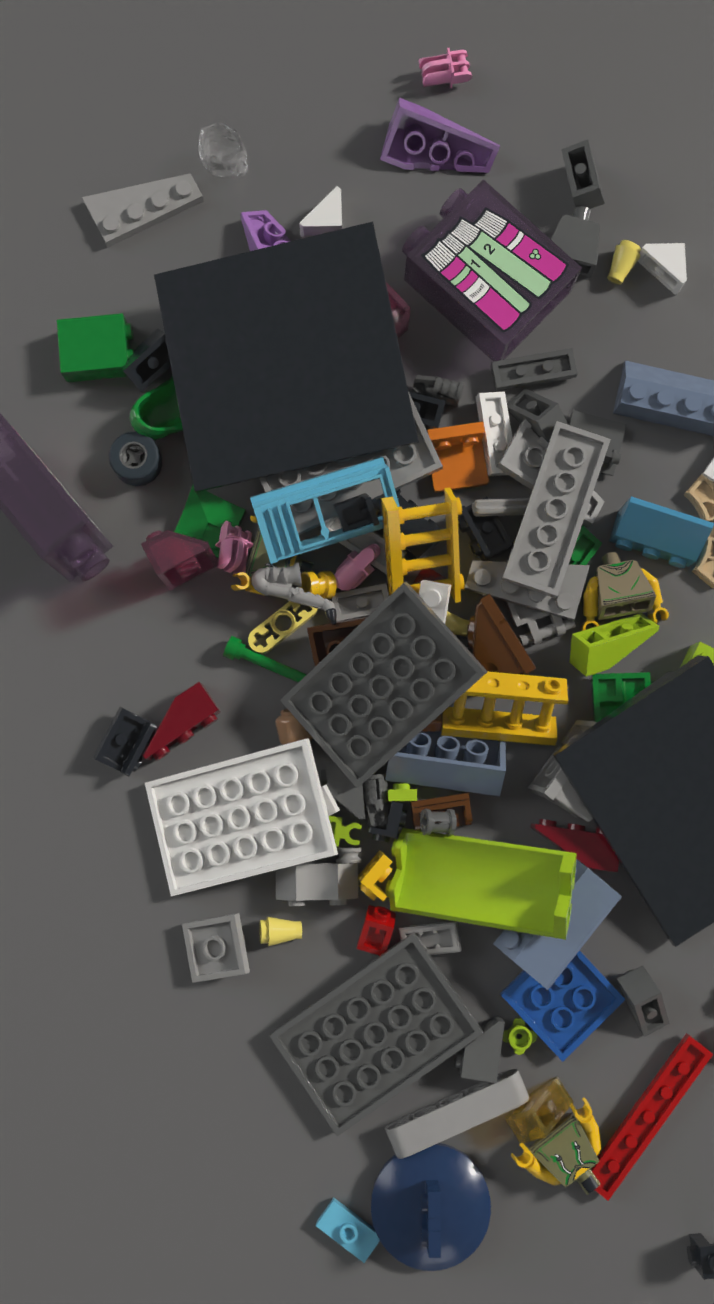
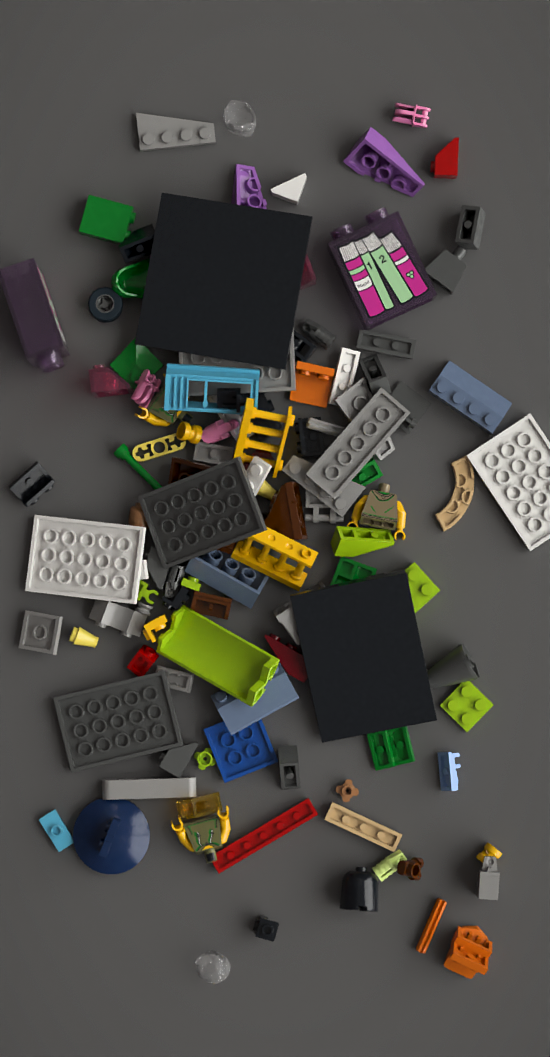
camera: 25 degrees right, 5 degrees up
dark red slope [143,682,221,761] -> none
light grey piece [251,562,337,626] -> none
dark grey bush [420,809,457,835] -> none
light yellow cone [607,240,641,284] -> none
dark azure slope [609,496,714,568] -> none
white slope [638,243,687,295] -> none
none -> red slope [430,137,459,179]

